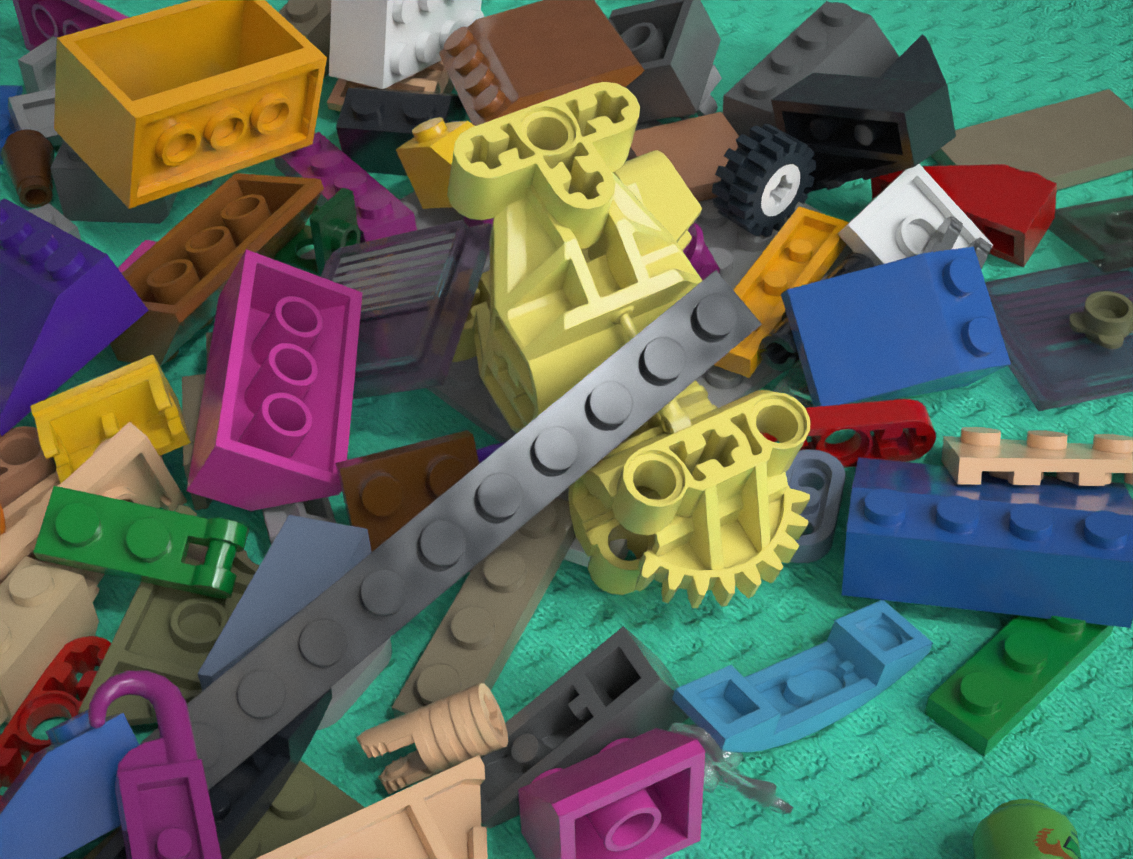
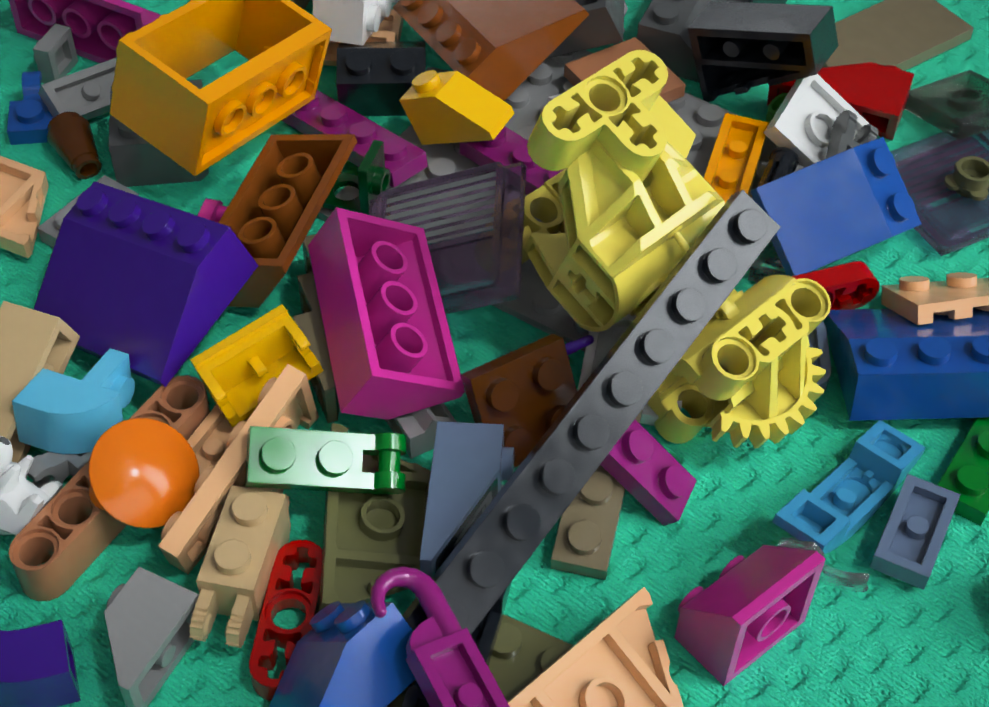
camera: 15 degrees left, 5 degrees up
light nougat hinge [356,683,508,794] -> none
dark grey slope [480,626,689,829] -> none
black wheel [712,124,816,237] -> none
none -> magenta plate [600,419,697,526]
none -> sand blue plate [869,474,961,590]

